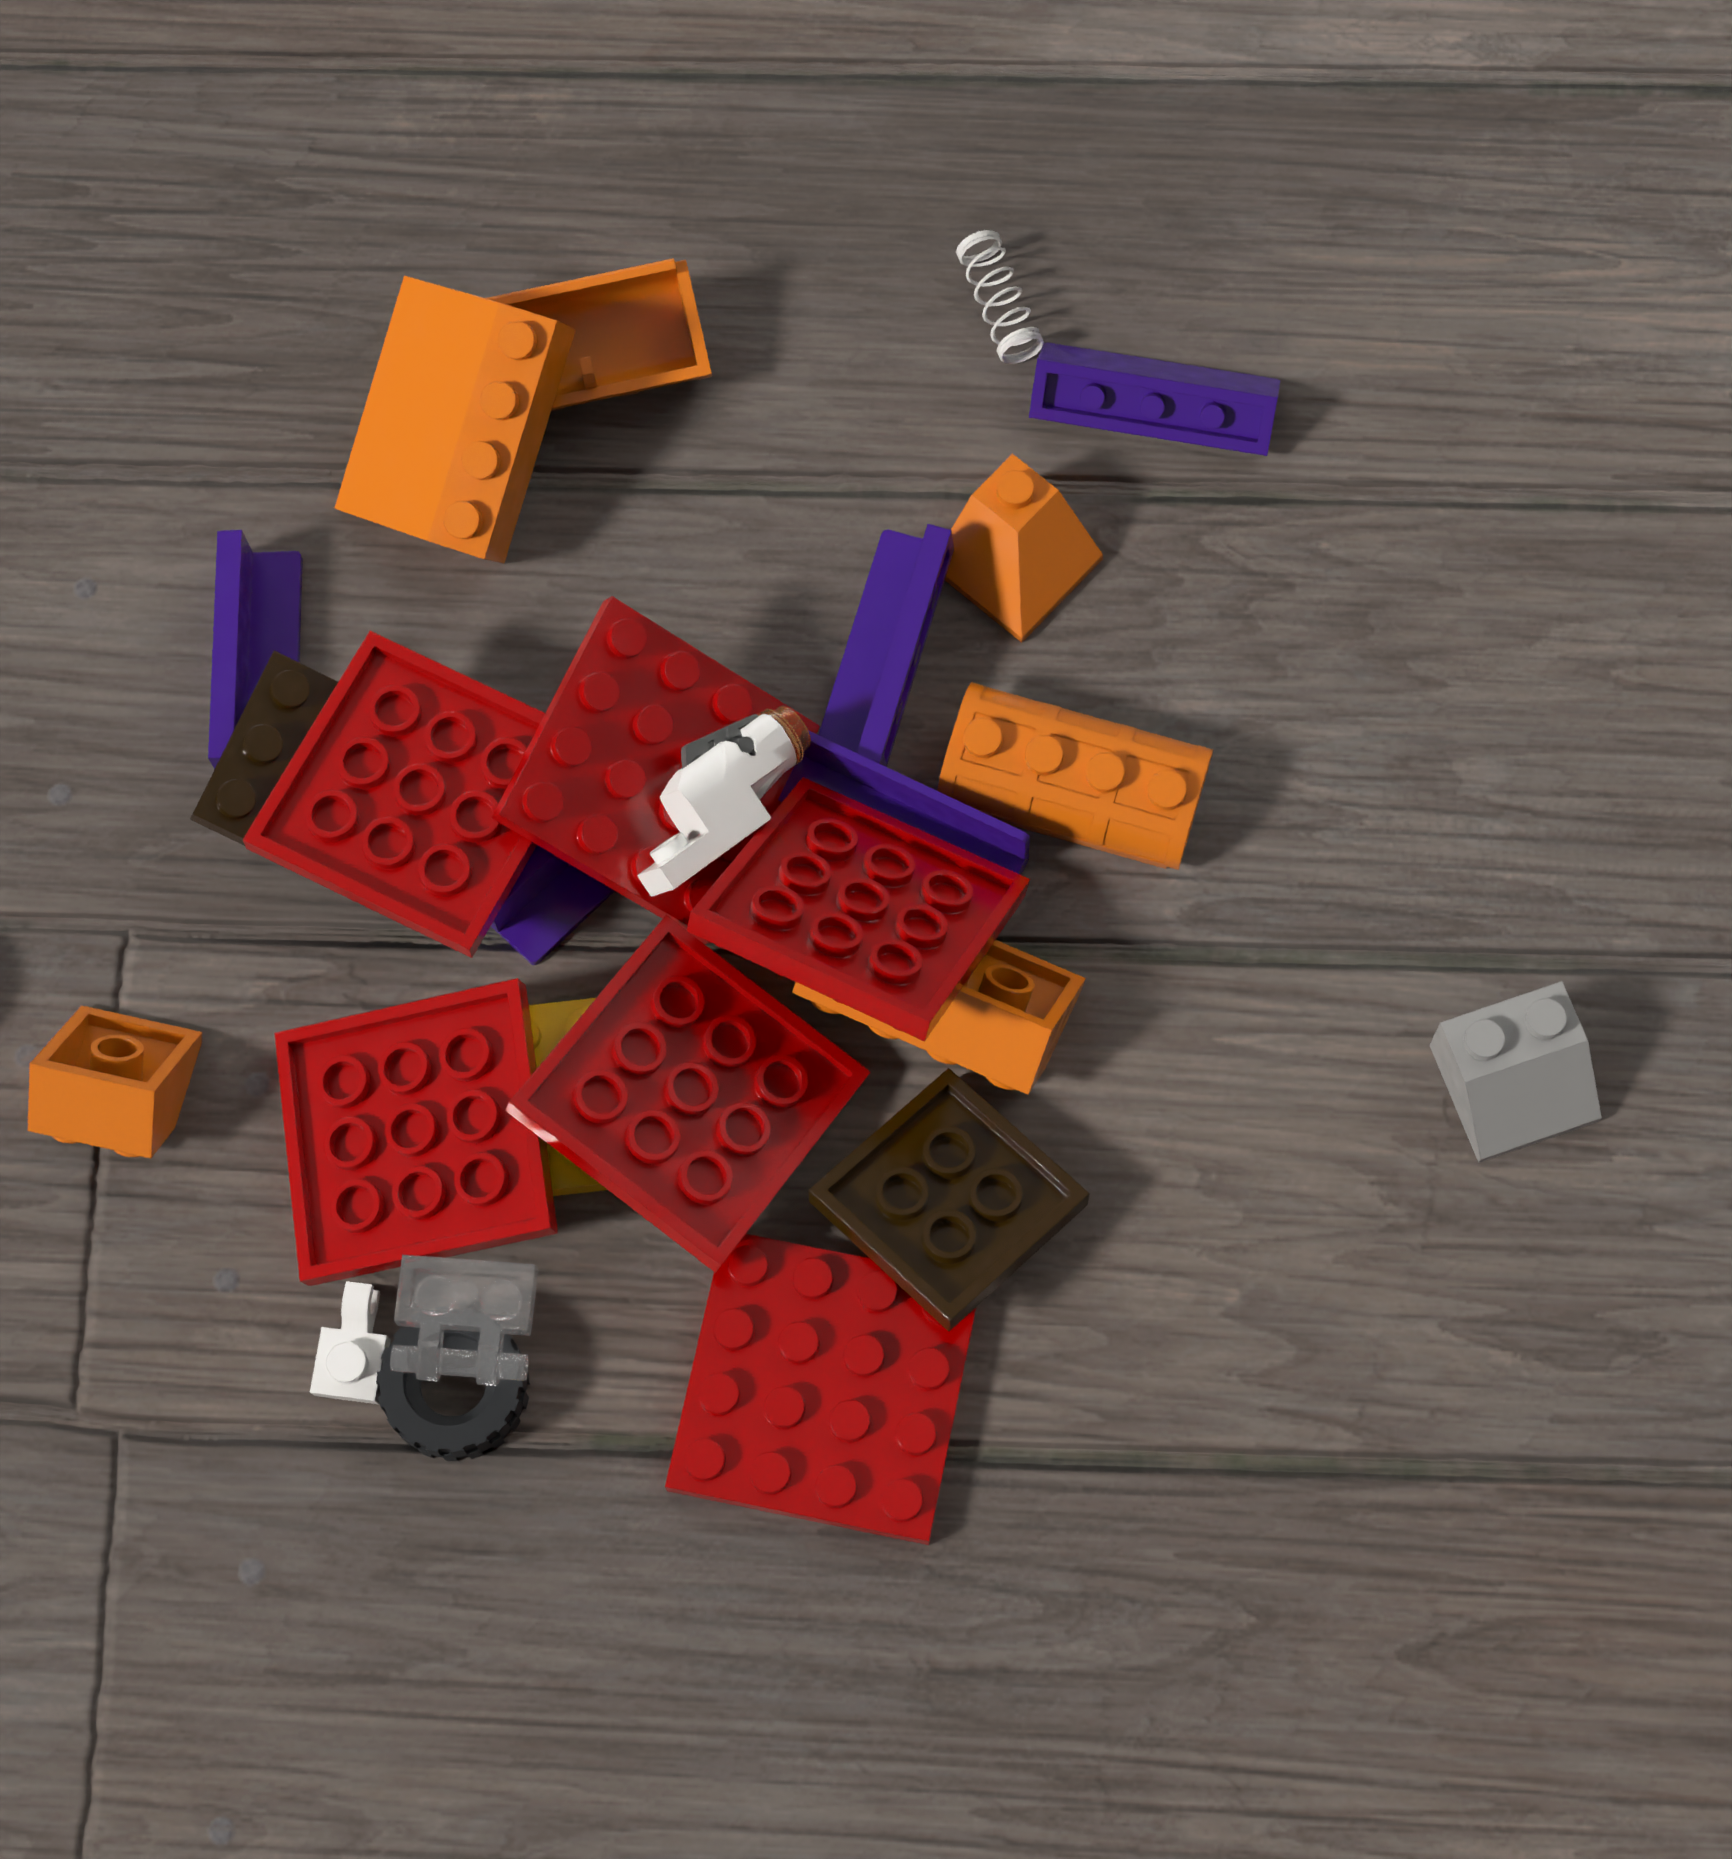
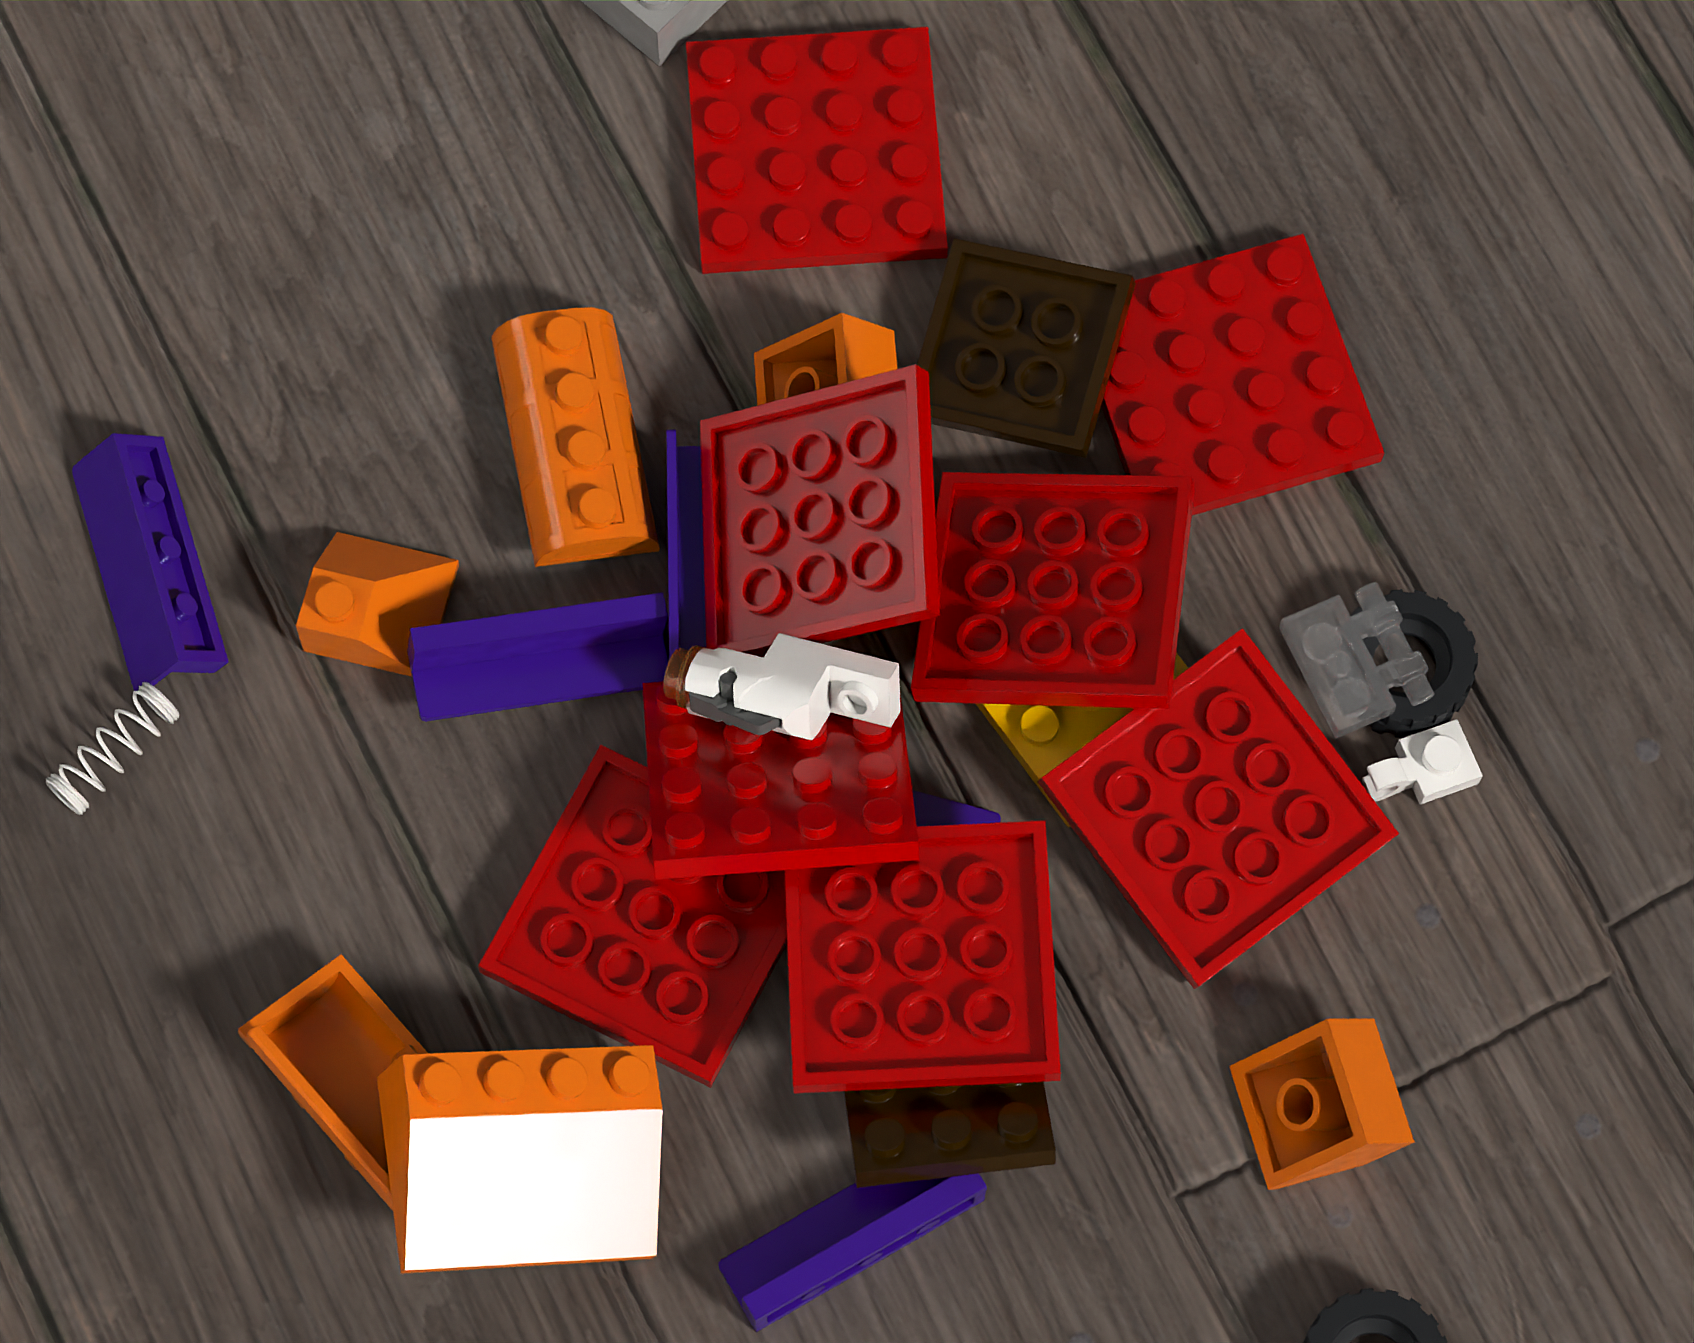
camera: 125 degrees left, 0 degrees up
none -> red plate [478,745,787,1088]
none -> red plate [686,27,948,274]

